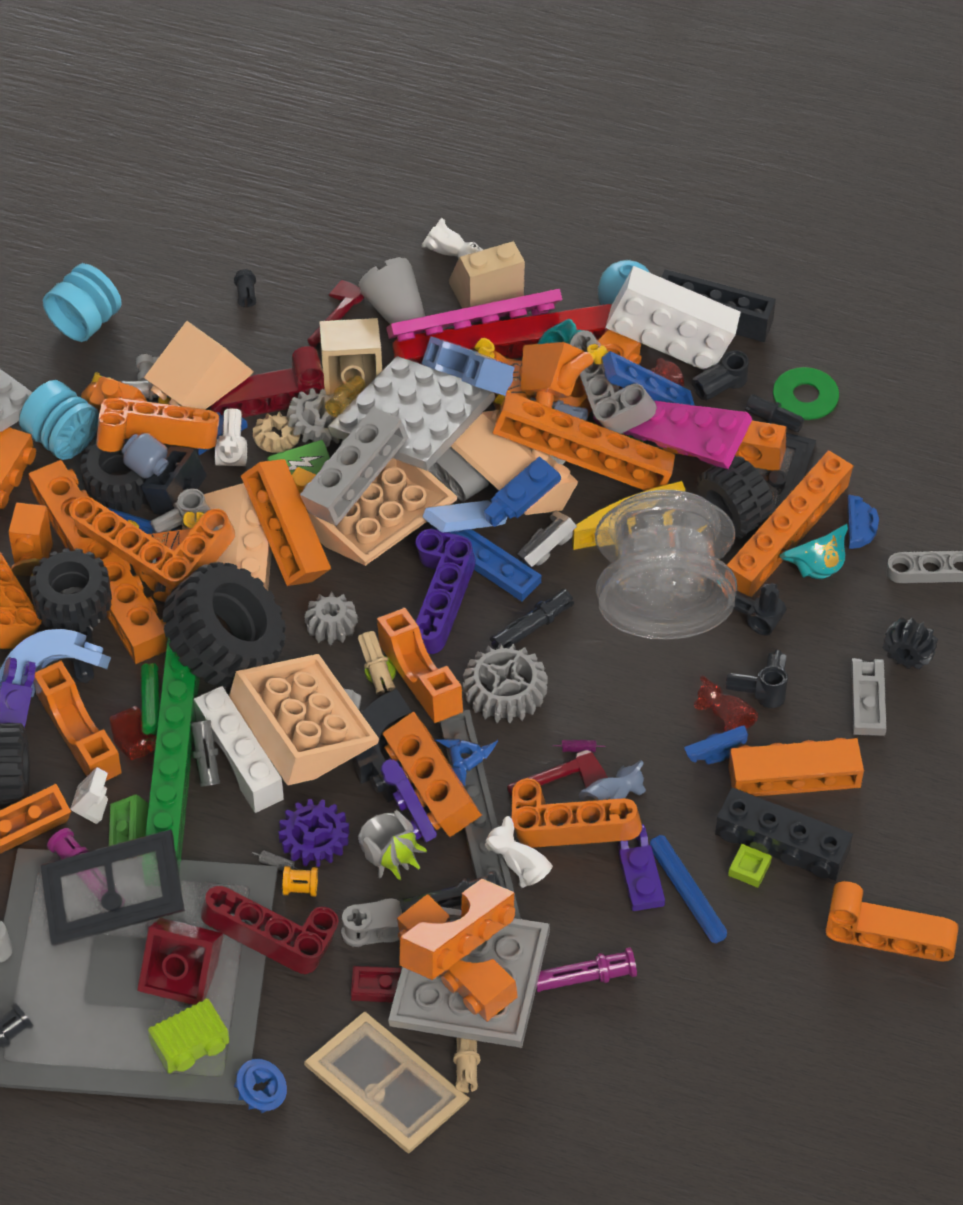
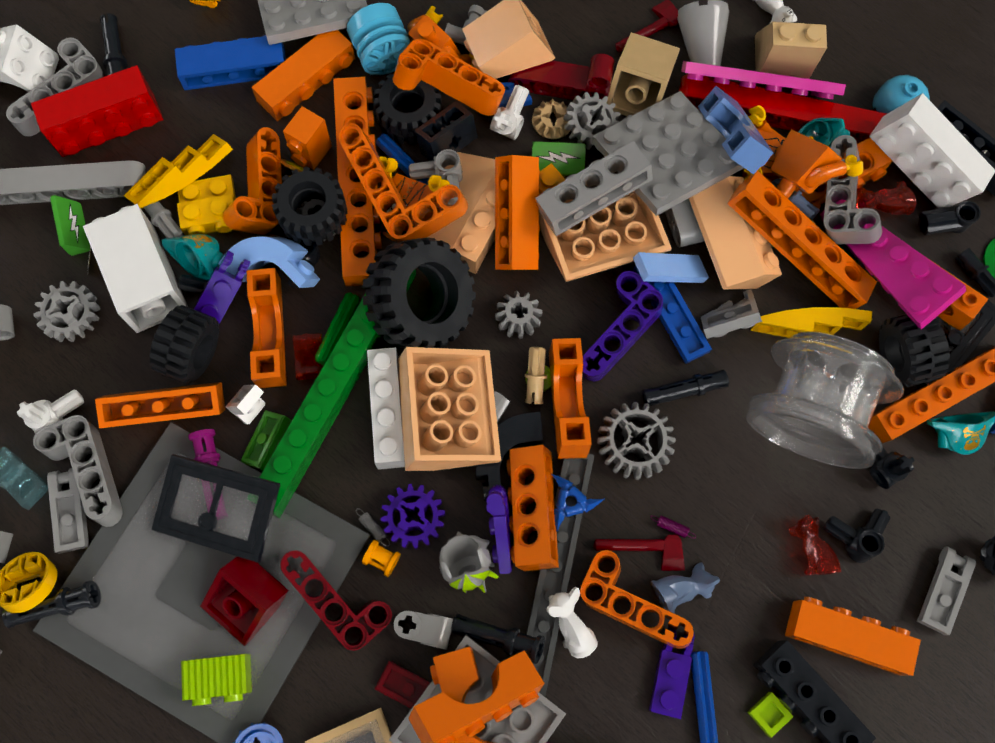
camera: 20 degrees right, 20 degrees up
sand blue head [122,433,169,478] -> none
dark grey pin [191,720,220,787] -> none
clear yellow pin [325,375,366,417] -> none
blue hinge [484,456,561,527] -> none
blue plate [602,351,695,406] -> none
blue plate [684,725,748,764] -> none

